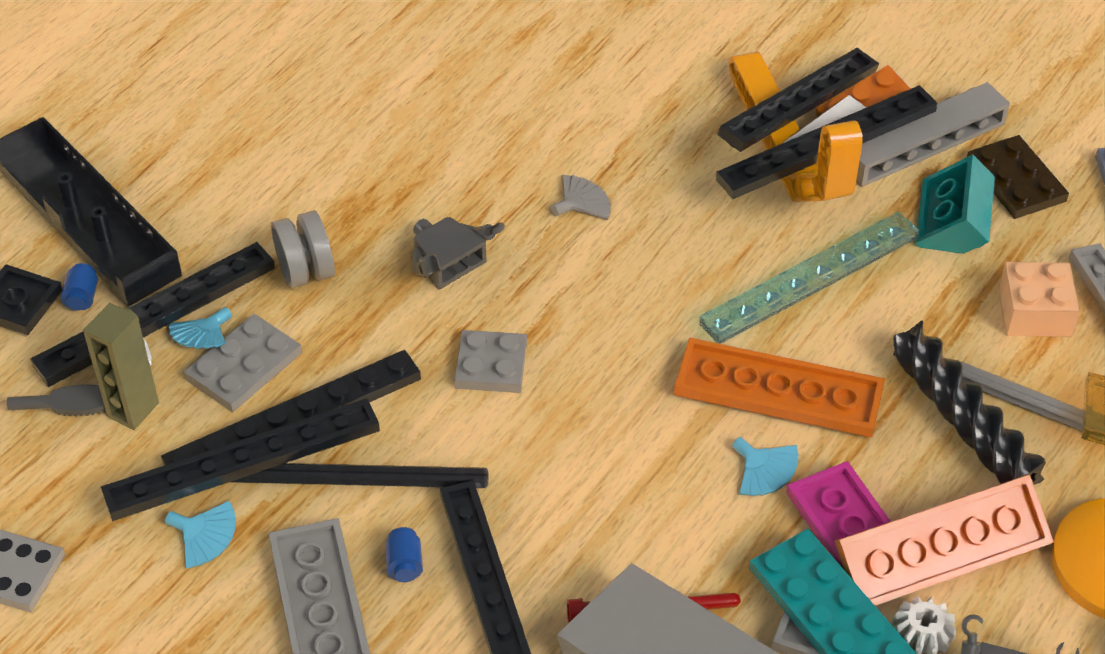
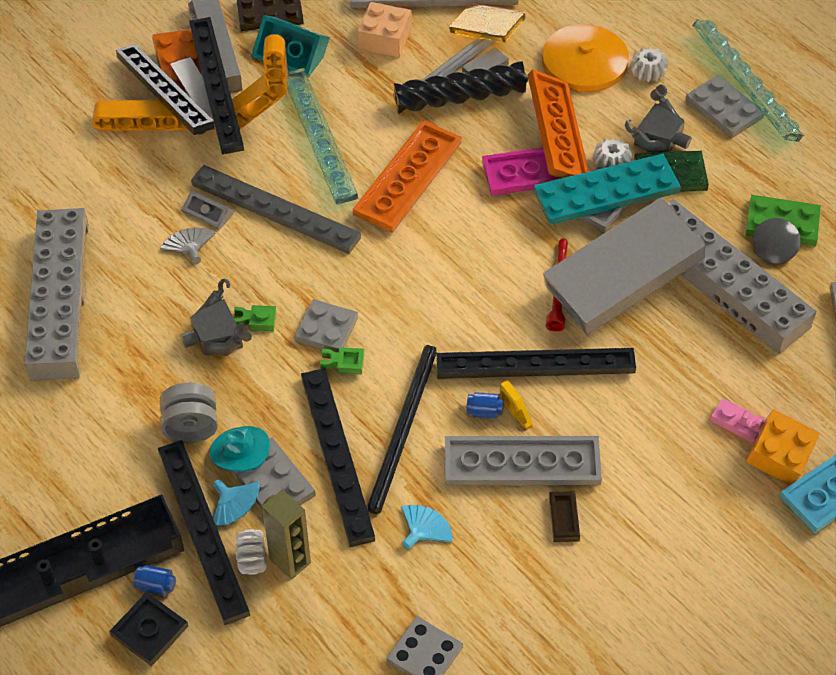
camera: 75 degrees left, 5 degrees up
dark grey piece [7,384,106,417] -> none
black plate [101,398,380,522] -> none
medium azure hand [732,437,799,496] -> none
none -> light grey piece [25,208,89,381]
none -> light grey slope [182,190,235,229]
none -> dark grey plate [191,165,361,254]
none -> teal hat [209,426,270,472]
none -> bright green plate [234,305,276,331]
none -> bright green plate [320,347,364,374]
none -> light grey tile [462,47,509,73]
none -> yellow tile [499,380,533,430]

